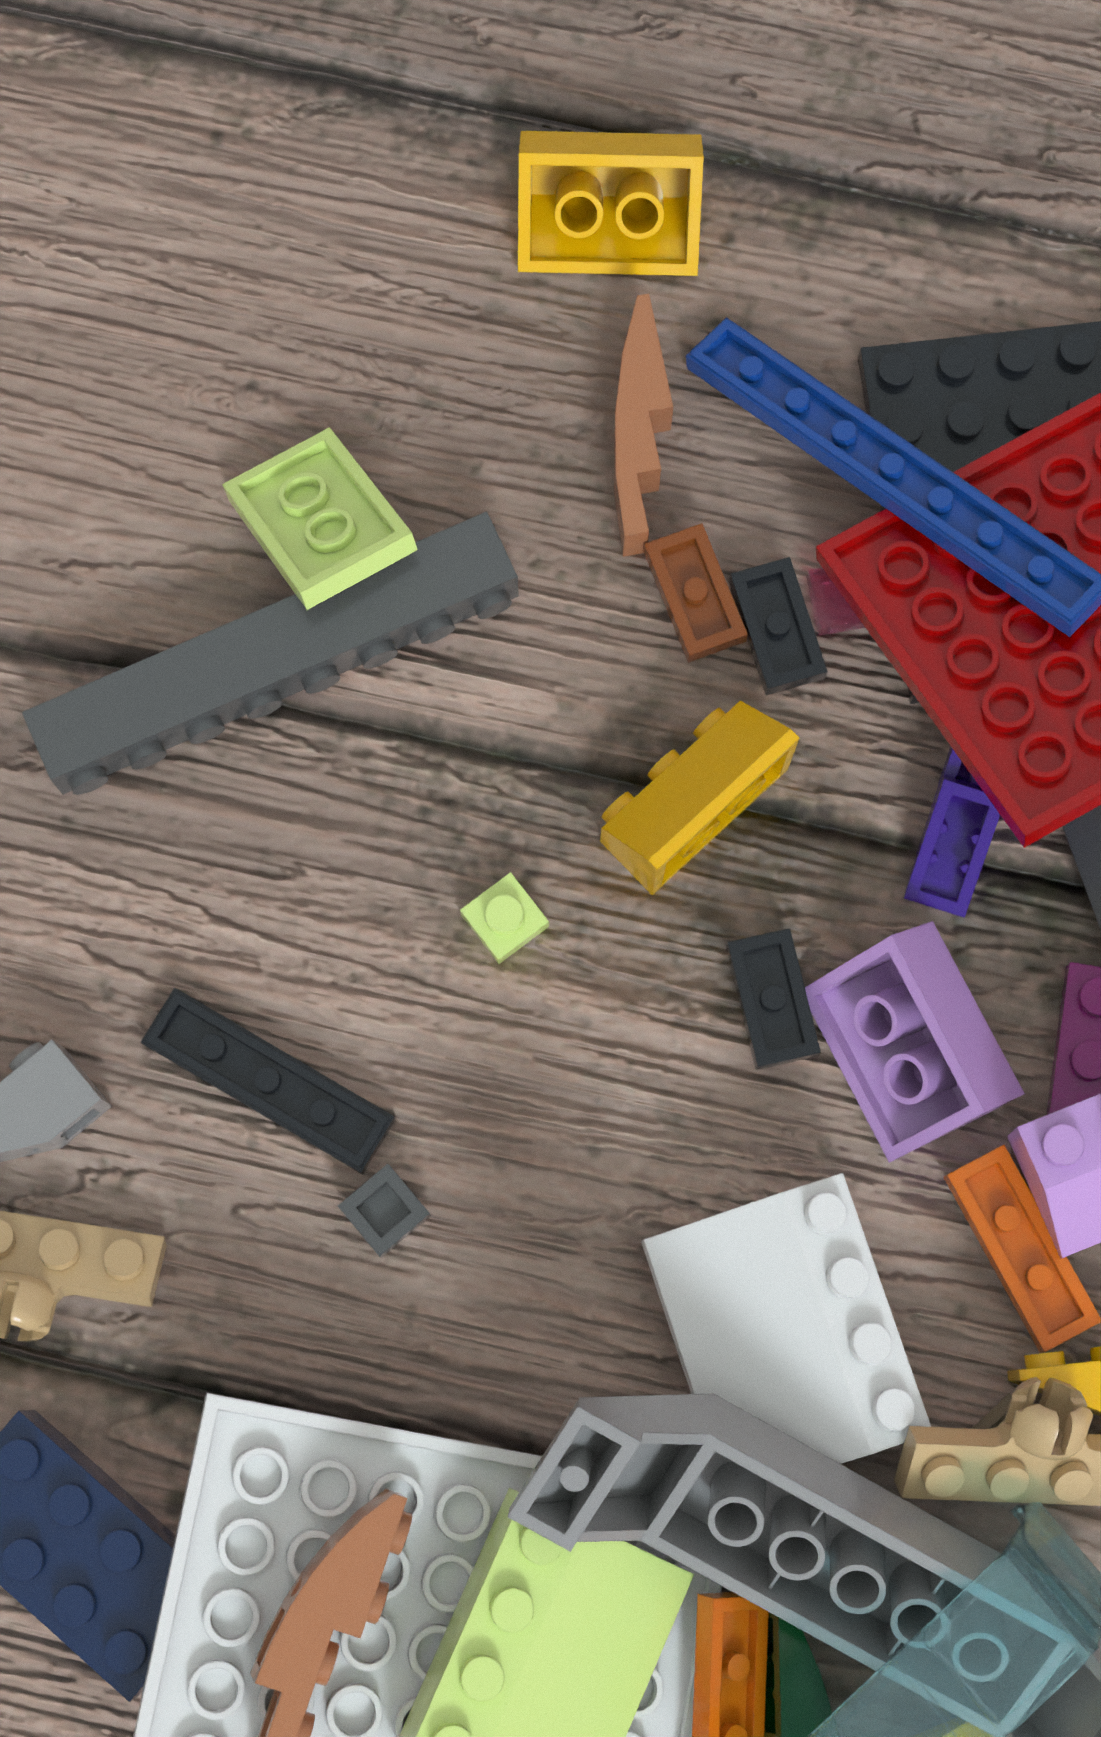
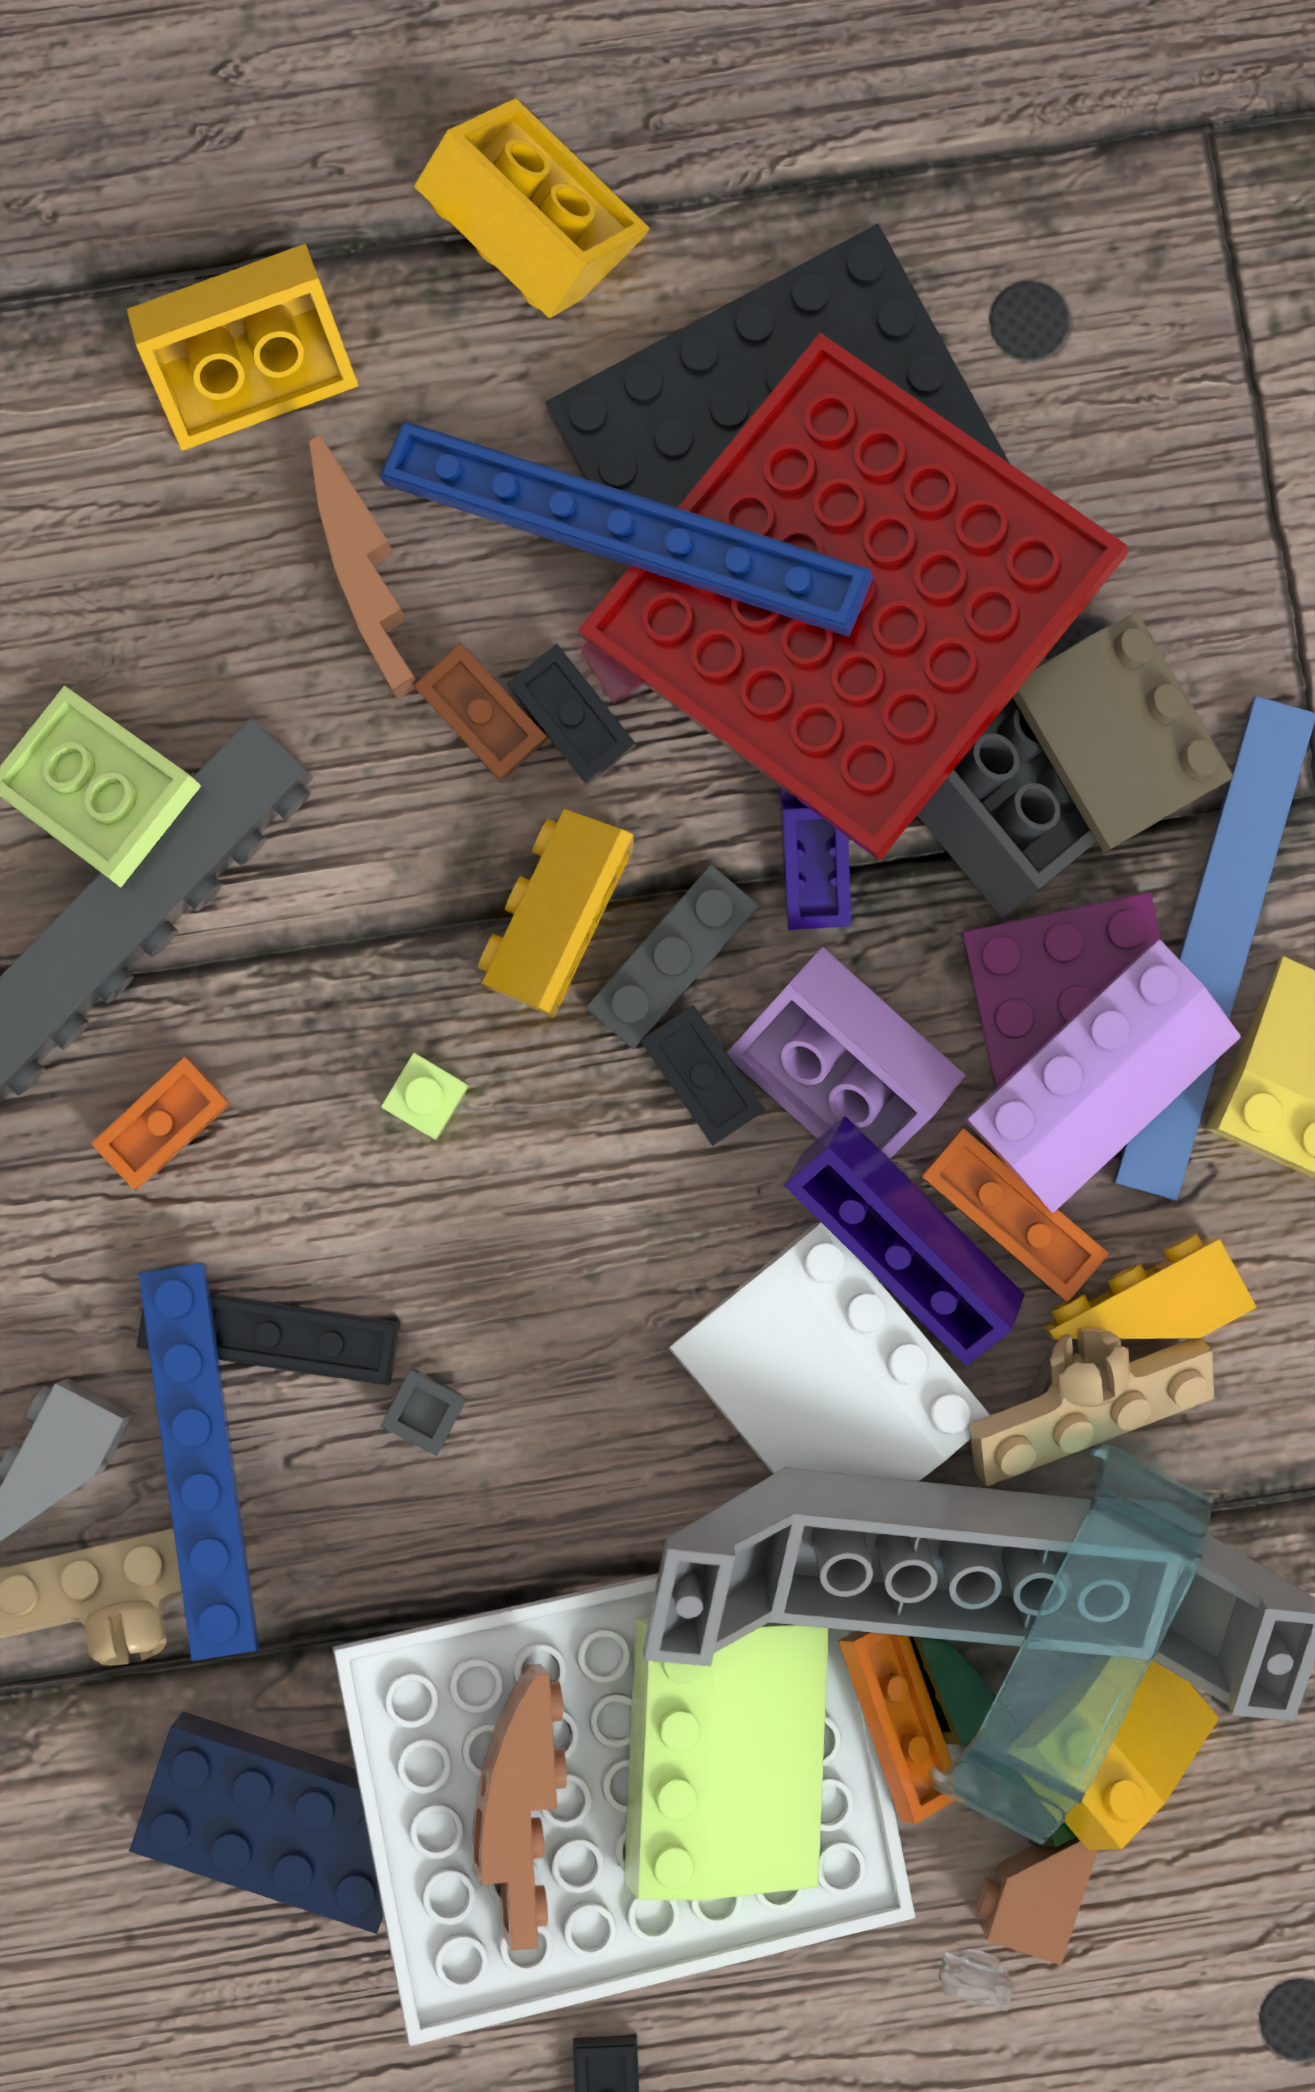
camera: 25 degrees left, 10 degrees up
none -> orange plate [91,1056,232,1190]
none -> blue plate [138,1263,260,1661]
none -> yellow slope [414,98,650,319]
none -> dark grey plate [586,864,759,1050]
none -> dark purple brick [784,1116,1025,1366]

